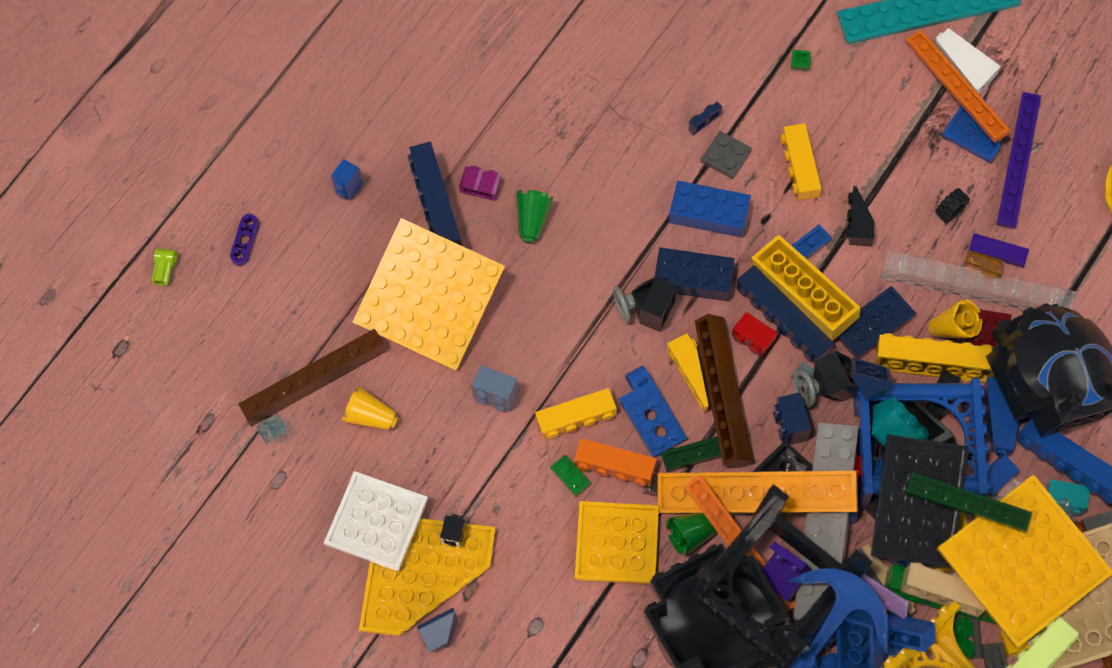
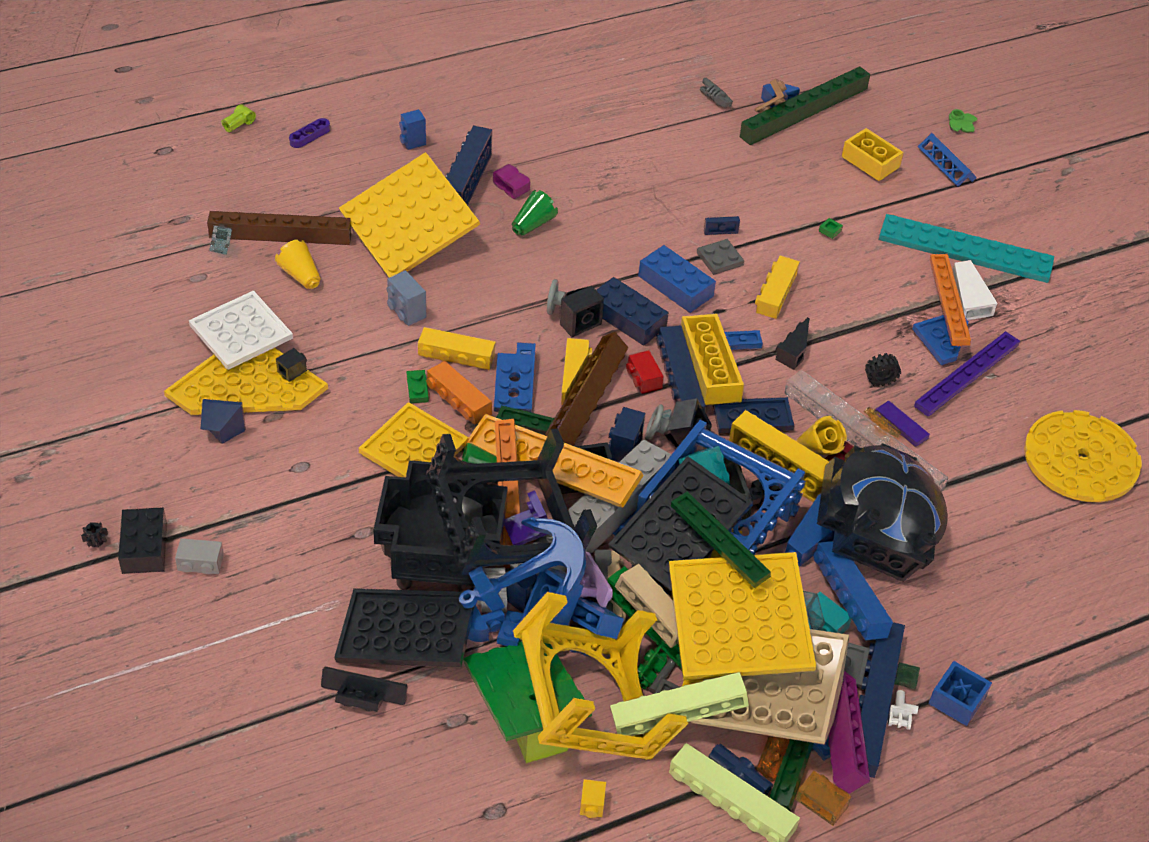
camera: 25 degrees right, 20 degrees down
dark blue slope [850,357,892,399] -> none

